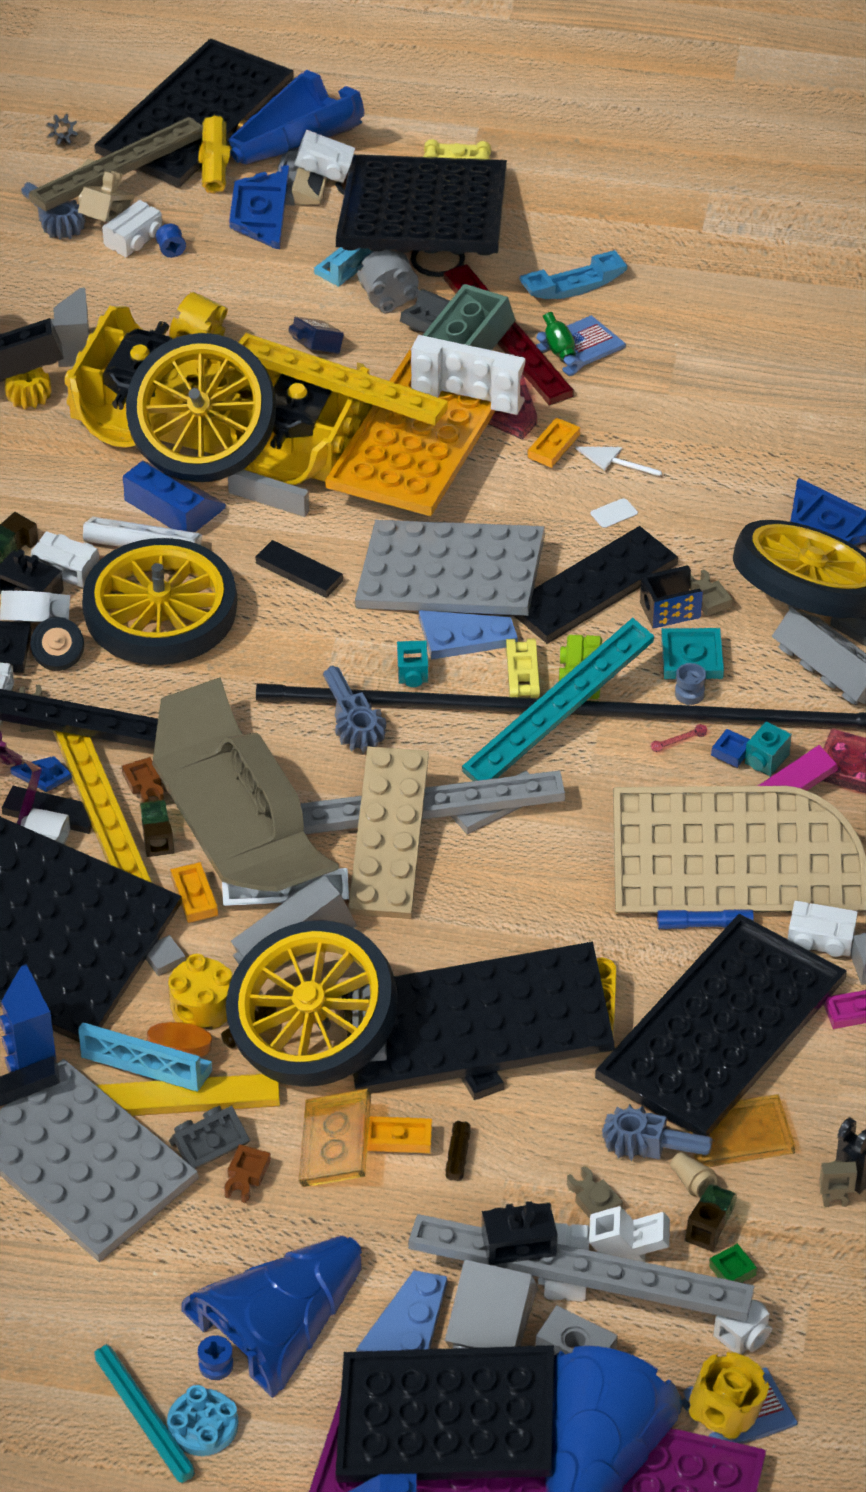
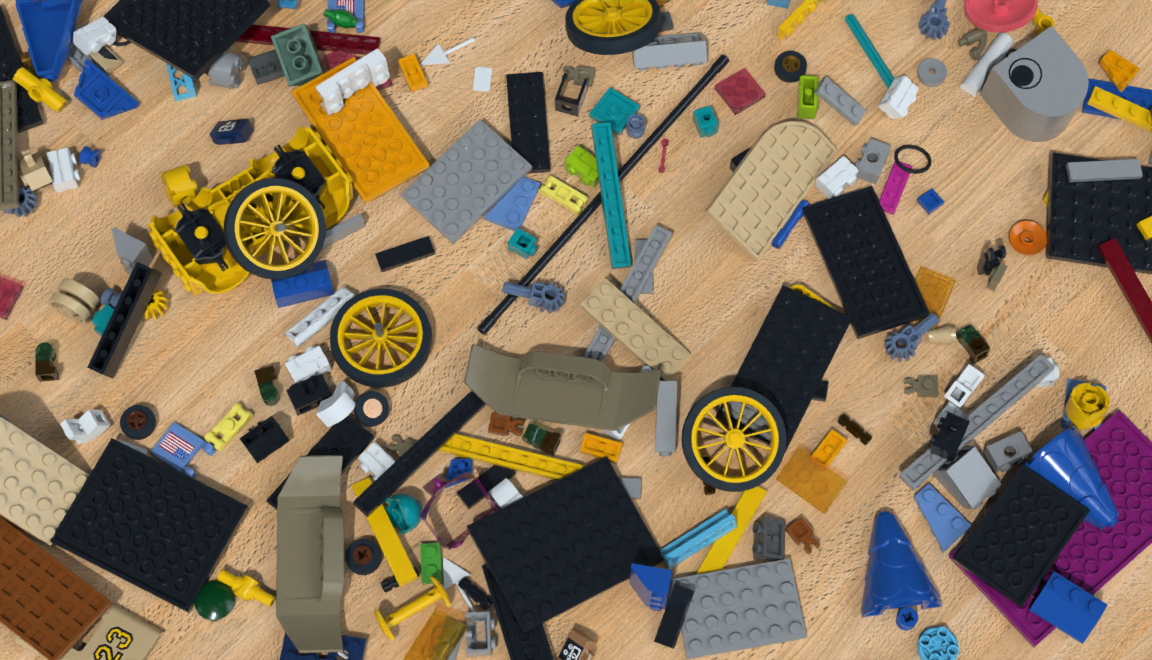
camera: 55 degrees left, 20 degrees up
orange tile [146,1022,212,1058] -> none
yellow brick [168,954,232,1030] -> none
yellow plate [238,333,448,426] -> none
green plate [709,1243,757,1283] -> none
blue plate [711,729,750,768] -> none
dark pink tile [758,745,838,791] -> none

